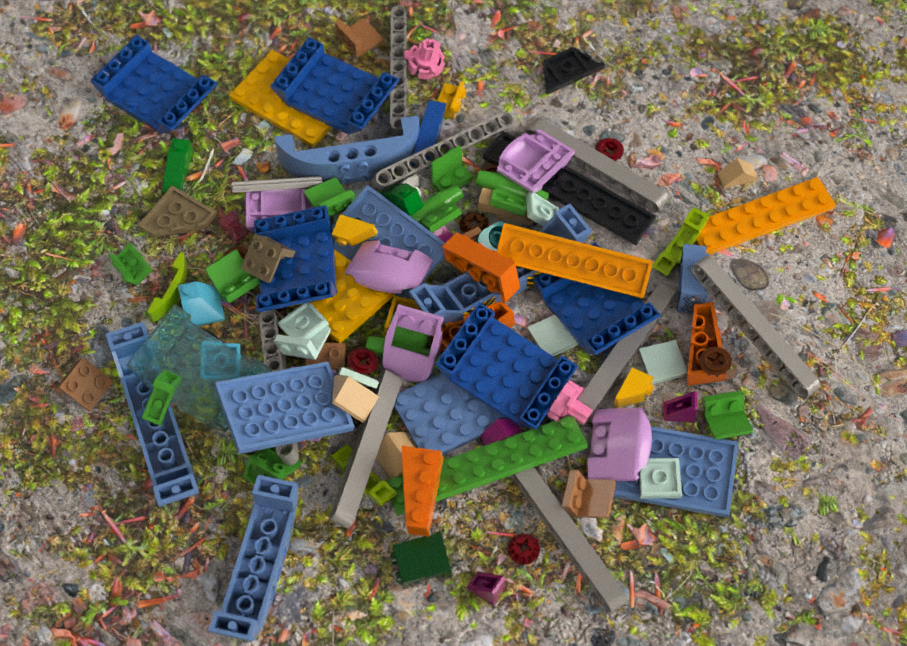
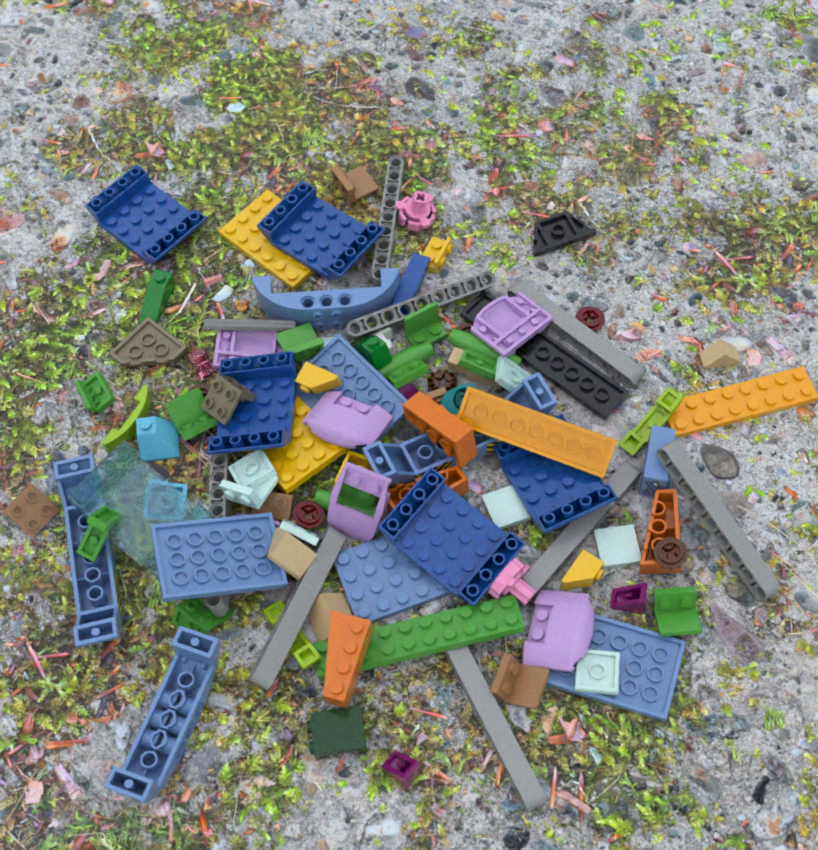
camera: 10 degrees right, 0 degrees up
magenta slope [480,419,522,446] -> none
dark red gear [507,532,540,565] -> none

